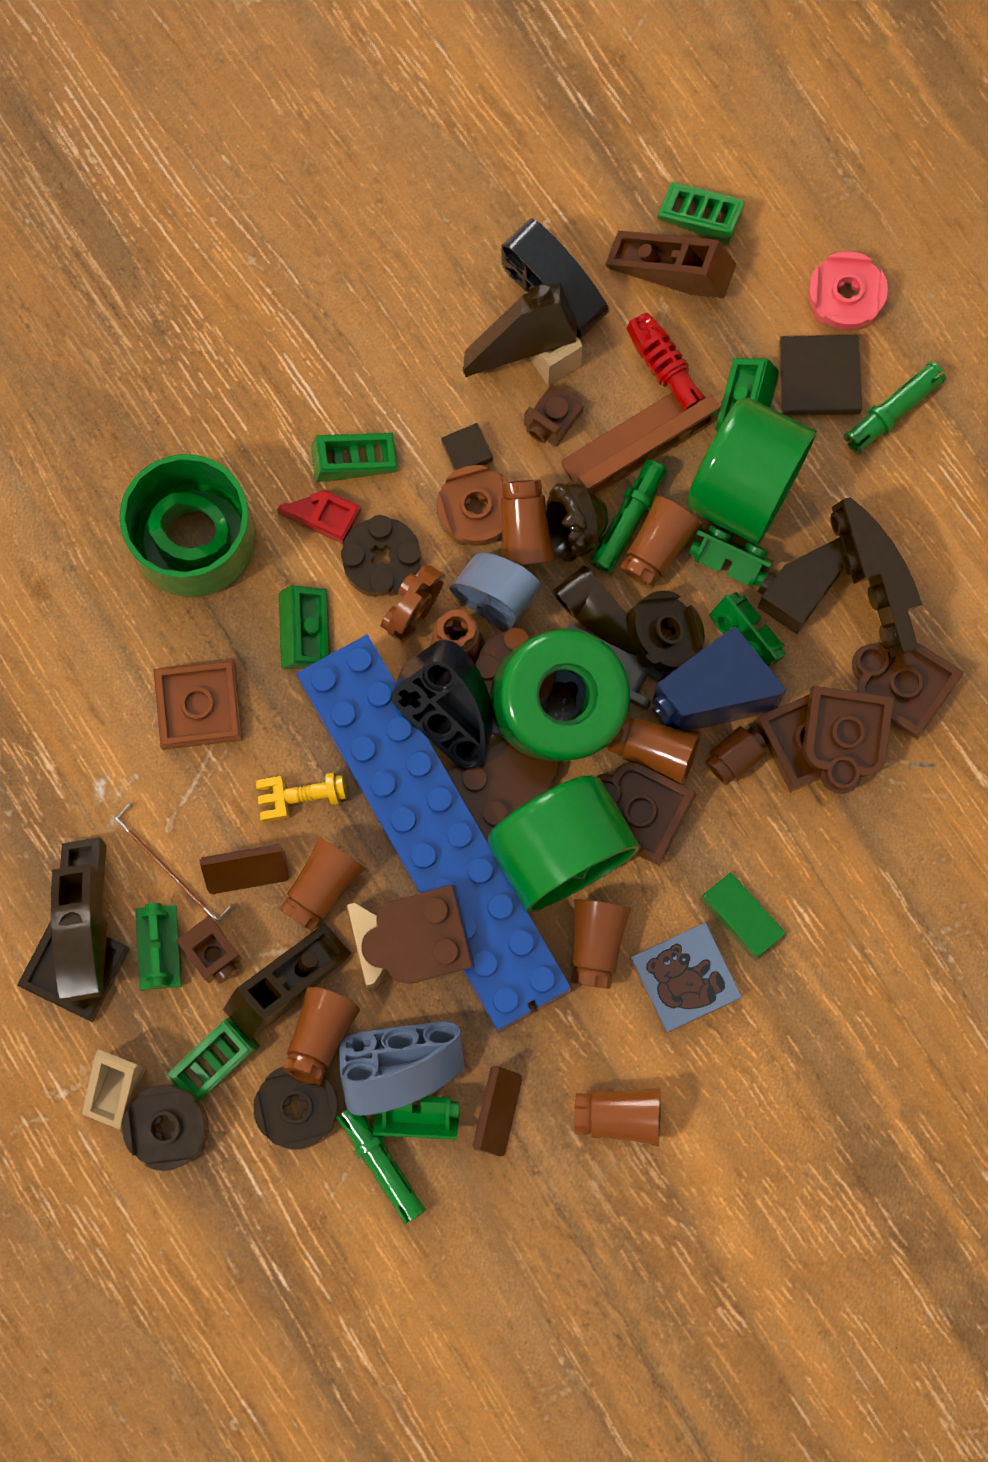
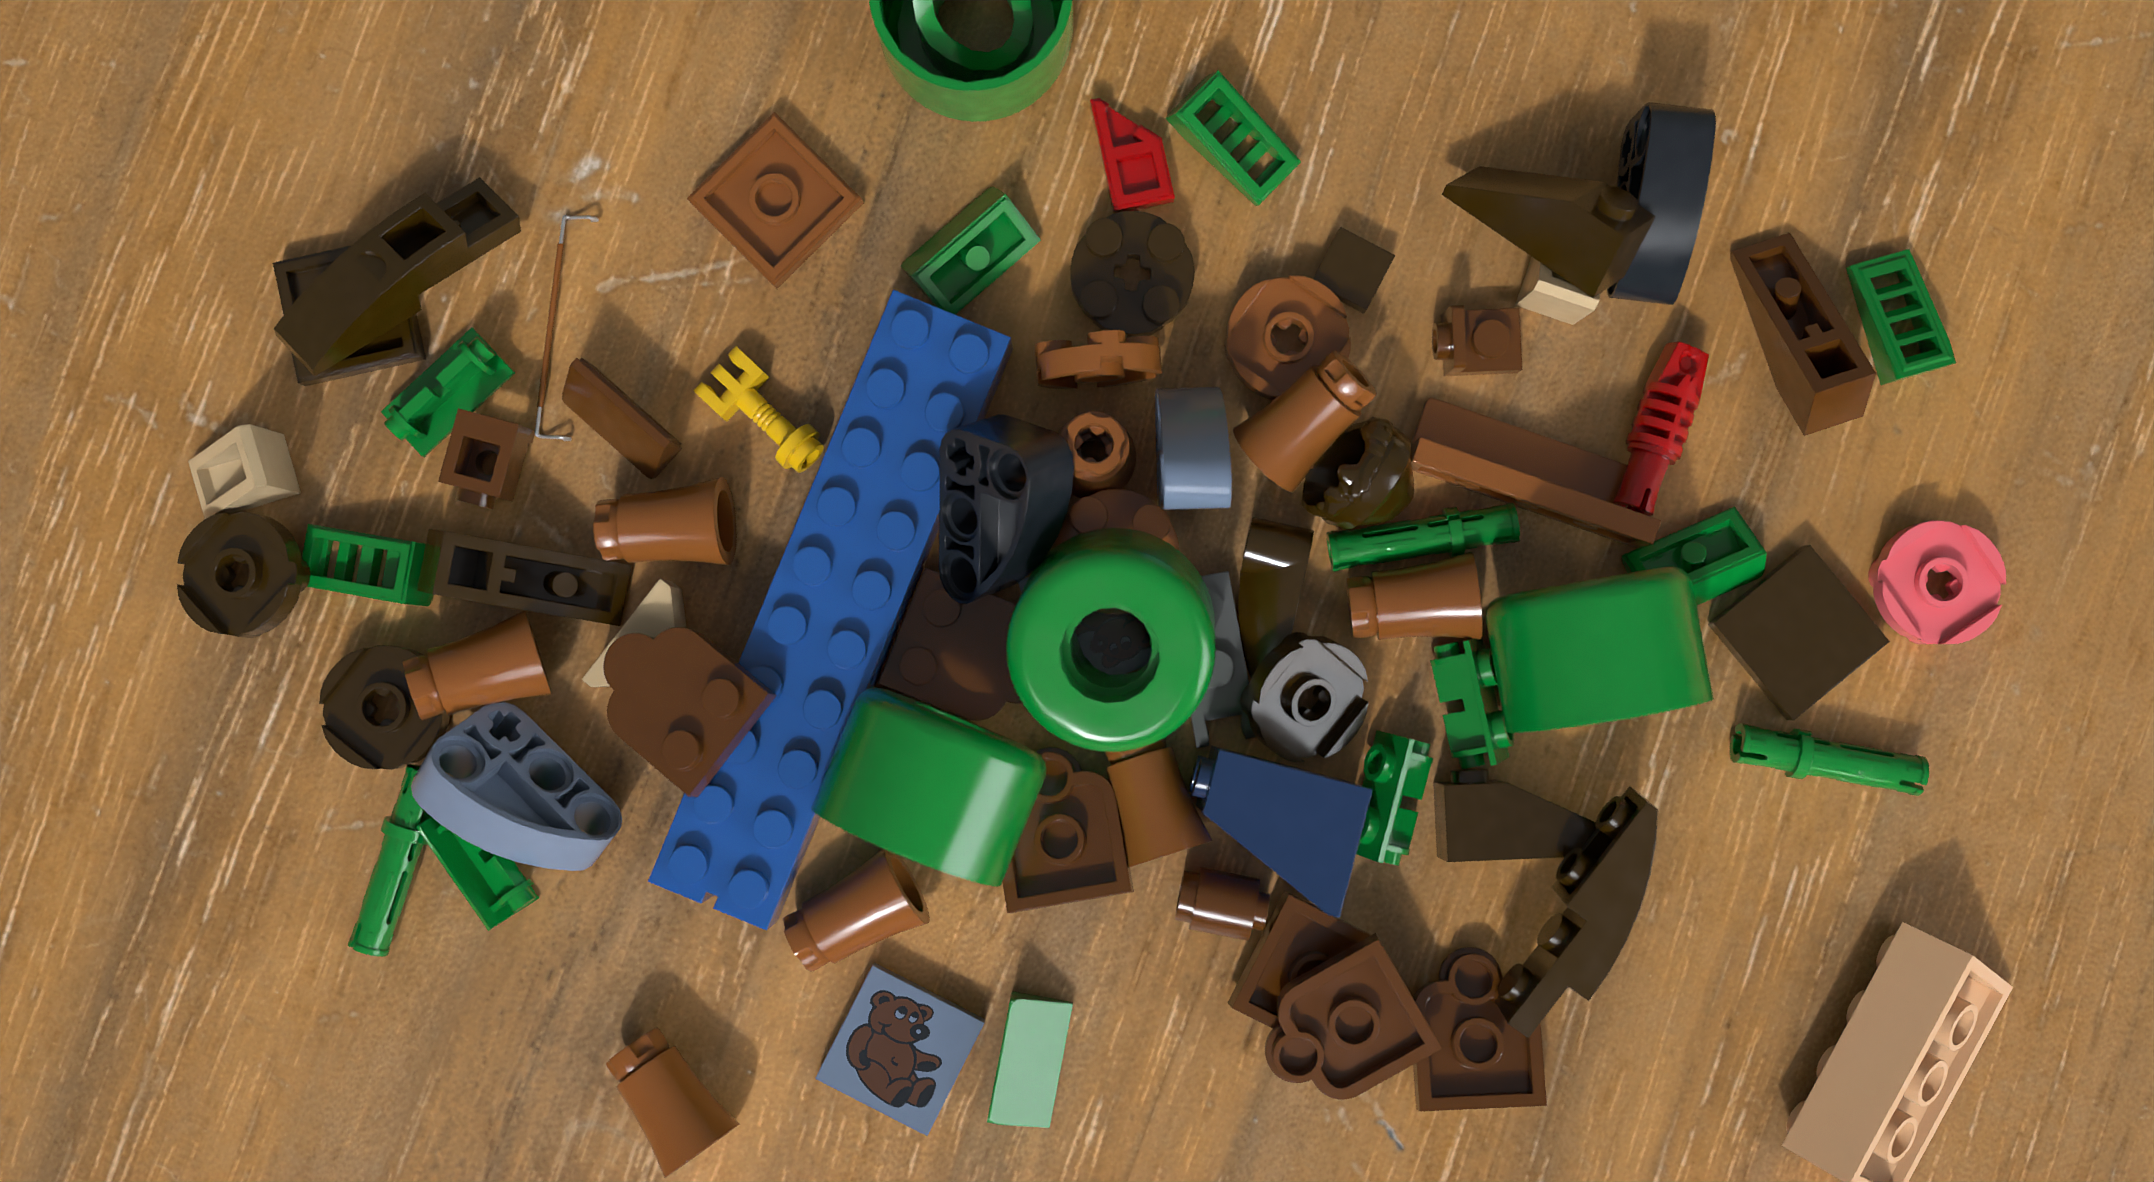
camera: 50 degrees right, 10 degrees up
reddish brown slope [472,1065,522,1156] -> none

